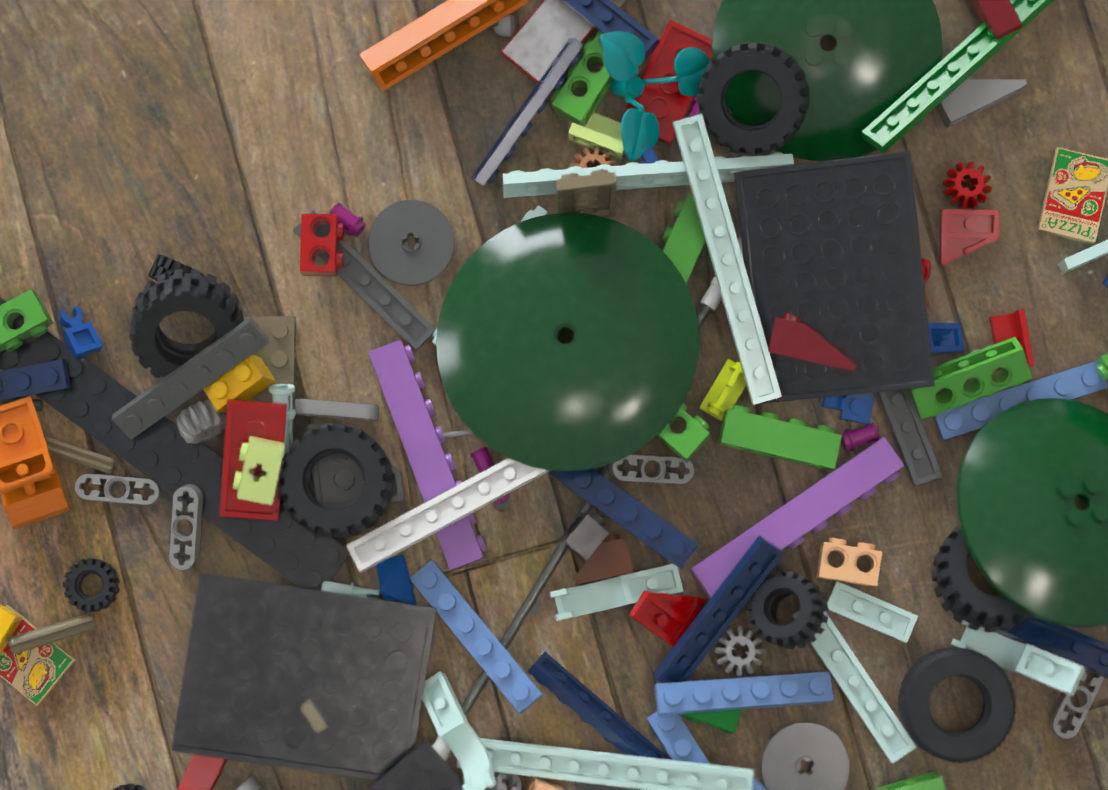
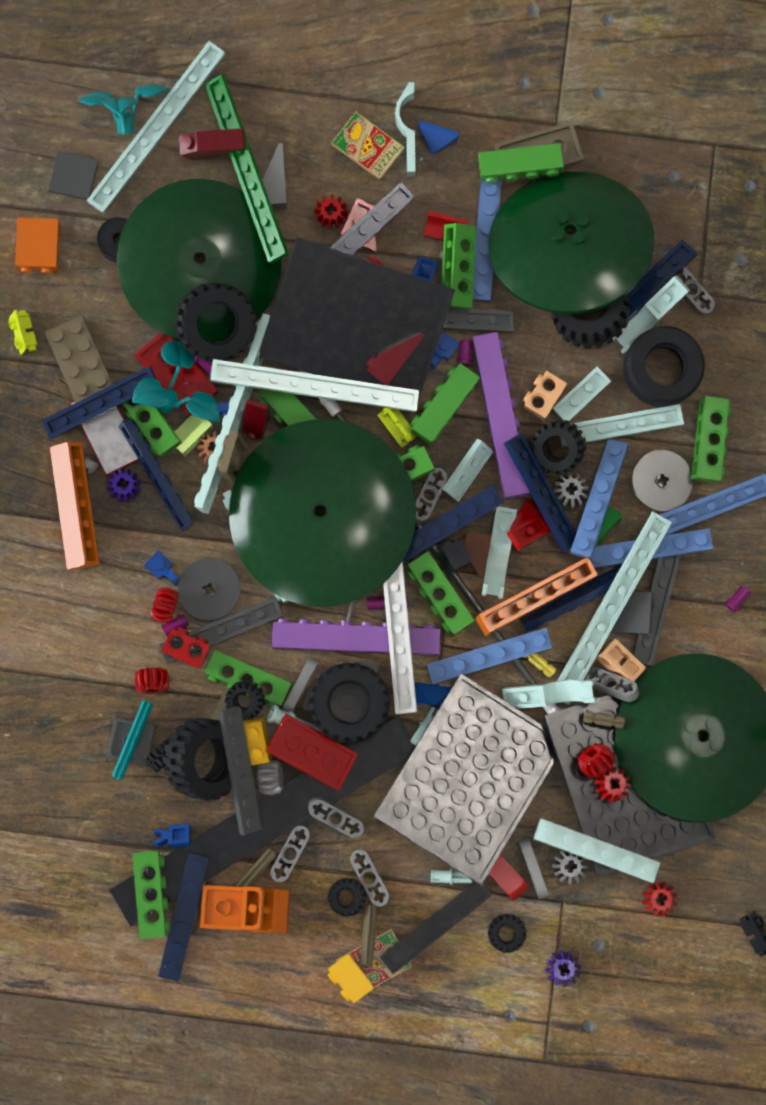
camera: 70 degrees left, 0 degrees up
yellowish green brick [233,436,285,505] -> none
dark tan tile [301,699,327,733] -> none
none -> dark purple gear [106,468,142,503]
none -> dark grey tile [106,717,156,766]
none -> teal axle [112,700,153,780]
none -> red gear [134,667,170,695]
none -> blue plate [144,550,180,585]
none -> red gear [151,587,179,623]
none -> bright green brick [204,650,292,707]
none -> black tyre [225,680,265,721]
none -> dark red slope [242,399,270,441]
none -> plate [330,182,414,255]
none -> light grey beam [350,849,389,906]
none -> black plate [380,882,493,974]
none -> bright green brick [406,551,475,636]
none -> light aqua axle [431,868,473,885]
none -> light aqua plate [442,439,494,502]
none -> orange brick [475,557,598,637]
none -> light yellow axle [524,653,556,678]

